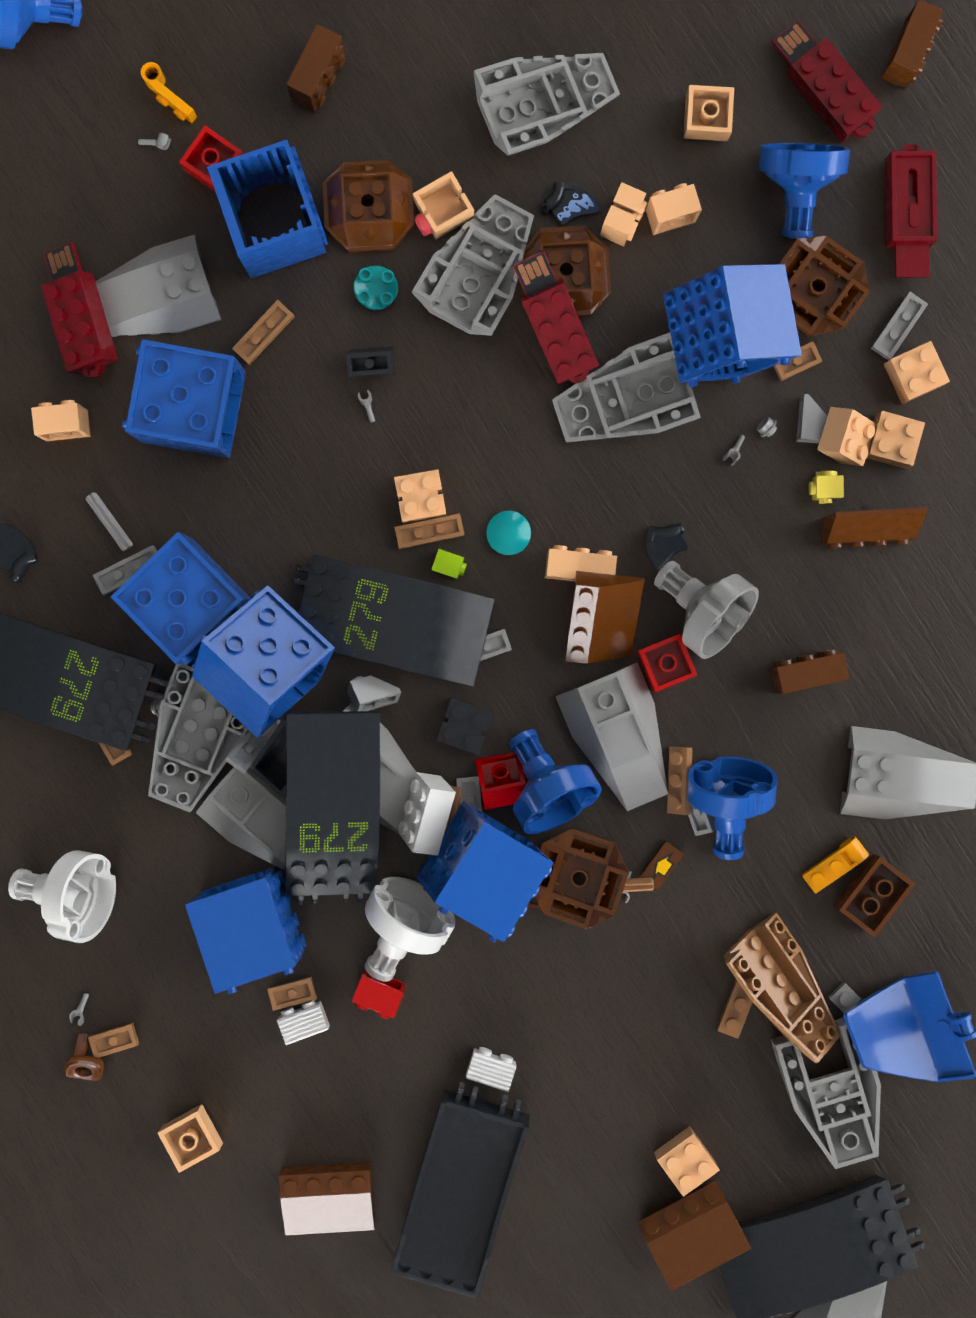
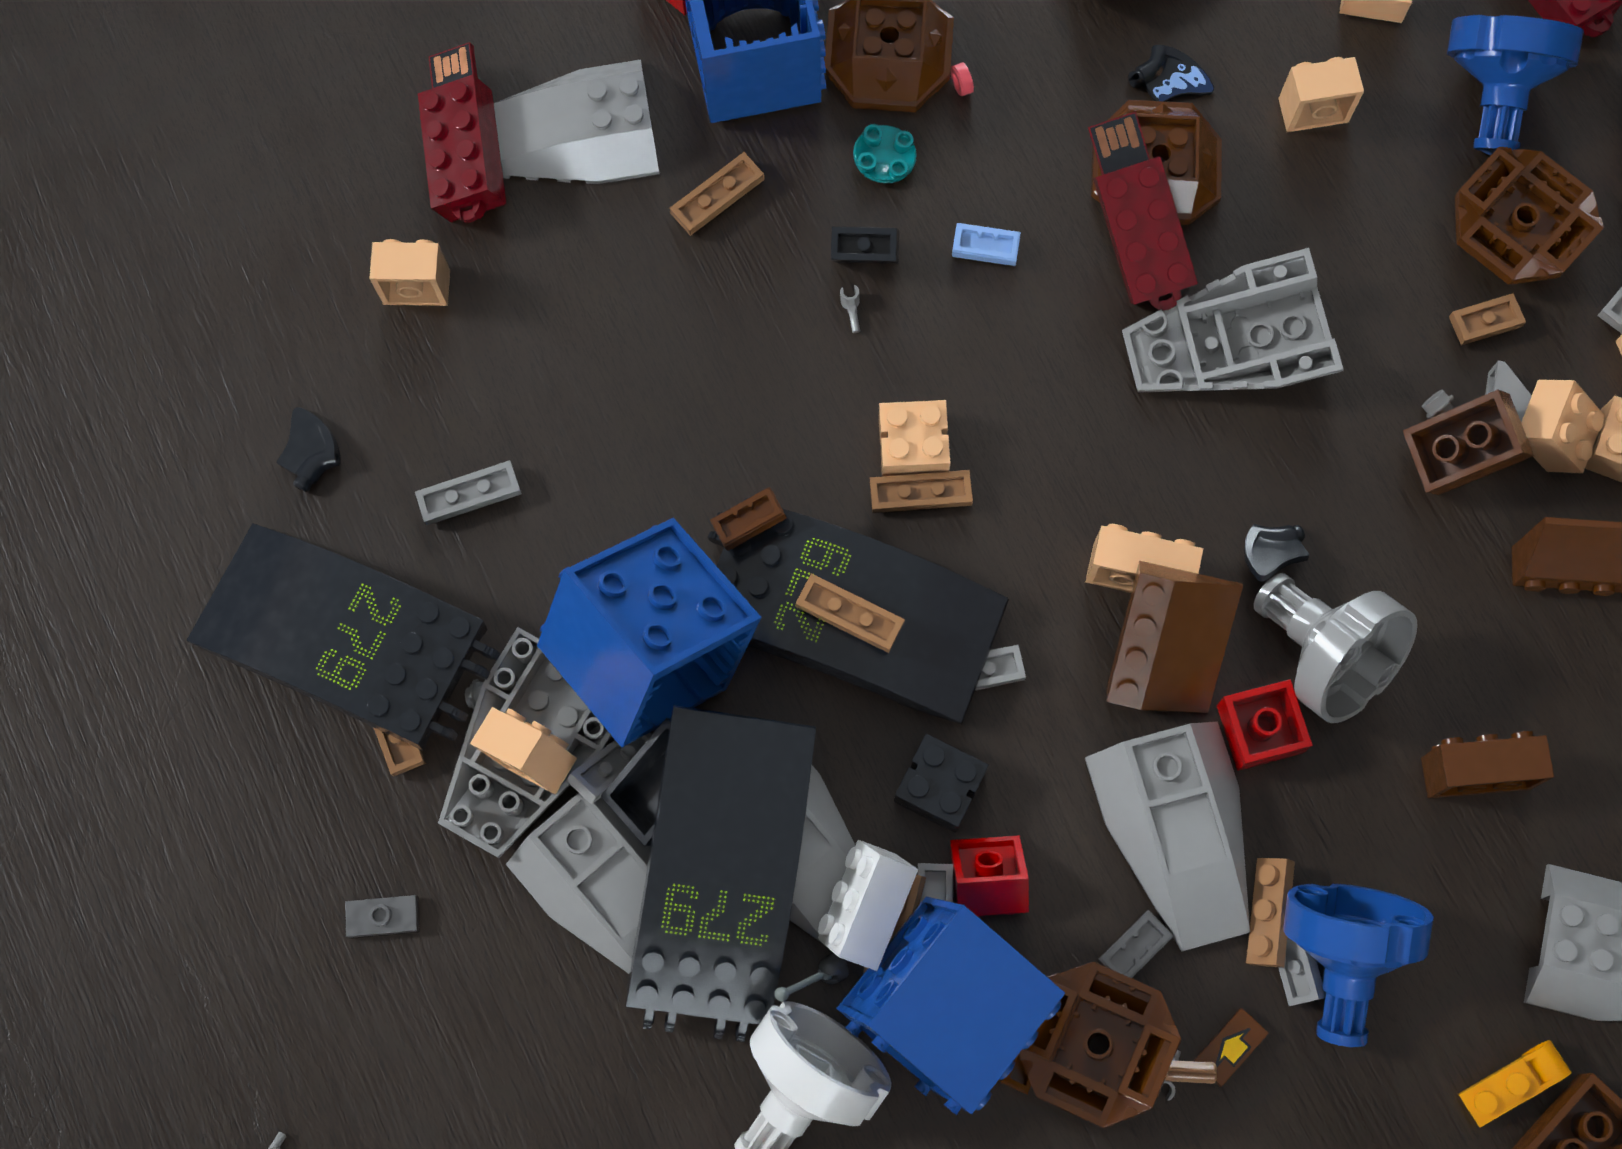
camera: 10 degrees right, 15 degrees down
white piece [8,850,116,943] -> none
light grey axle [85,492,133,551] -> none
blue piece [111,532,251,665] -> none
blue piece [123,339,246,459] -> none
blue piece [185,866,307,994] -> none
light grey slope [347,675,401,711] -> none
light grey wedge [412,194,534,336] -> none
light nougat piece [413,171,474,240] -> none
lime brick [432,549,467,580] -> none
teal dish [486,511,531,555] -> none
blue piece [508,729,602,834] -> none
light nougat piece [600,182,648,247] -> none
blue piece [663,264,802,387] -> none
light grey hand [723,435,745,466] -> none
light yellow brick [809,471,844,504] -> none
none -> flat silver plate [345,895,419,938]
none -> light nougat brick [470,707,577,795]
none -> reddish brown plate [710,487,787,551]
none -> hinge [775,953,849,1002]
none -> medium nougat plate [795,573,905,653]
none -> light blue plate [952,223,1021,266]
none -> flat silver plate [1097,910,1174,978]
none -> reddish brown brick [1403,389,1534,495]

